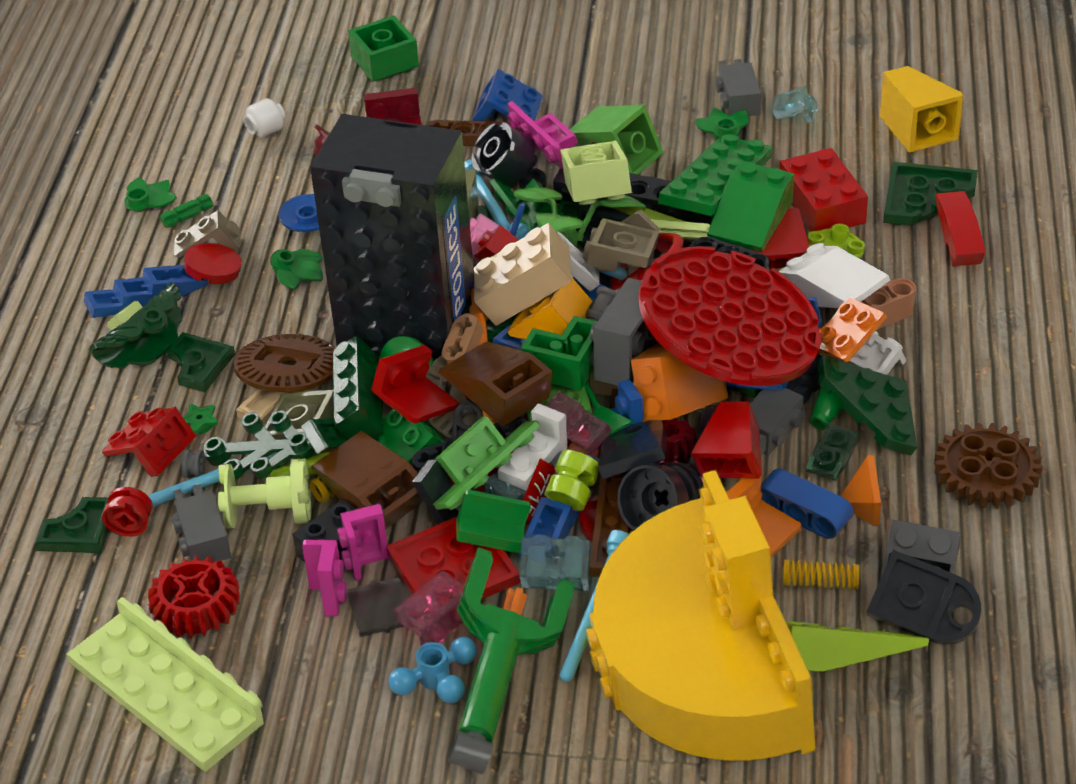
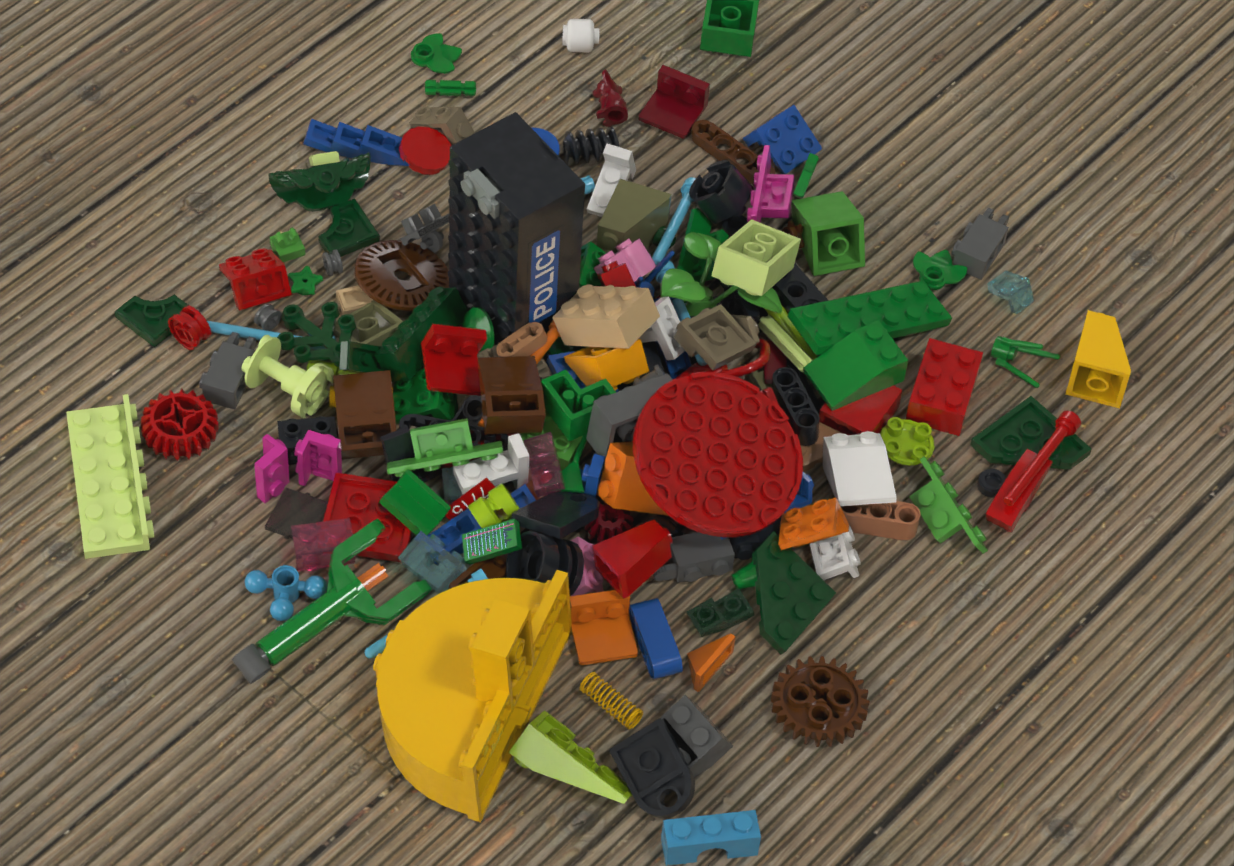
camera: 30 degrees right, 10 degrees up
none -> bright green tile [270,228,306,262]
none -> dark grey bush [322,249,343,276]
none -> dark grey hips [400,204,449,253]
none -> green tile [462,519,522,565]
none -> dark azure arch [661,810,761,866]
none -> green tile [793,153,819,199]
none -> bright green bracket [909,456,988,554]
none -> black tile [977,469,1006,498]
none -> green plant [991,336,1061,388]
none -> red piece [1003,410,1081,506]

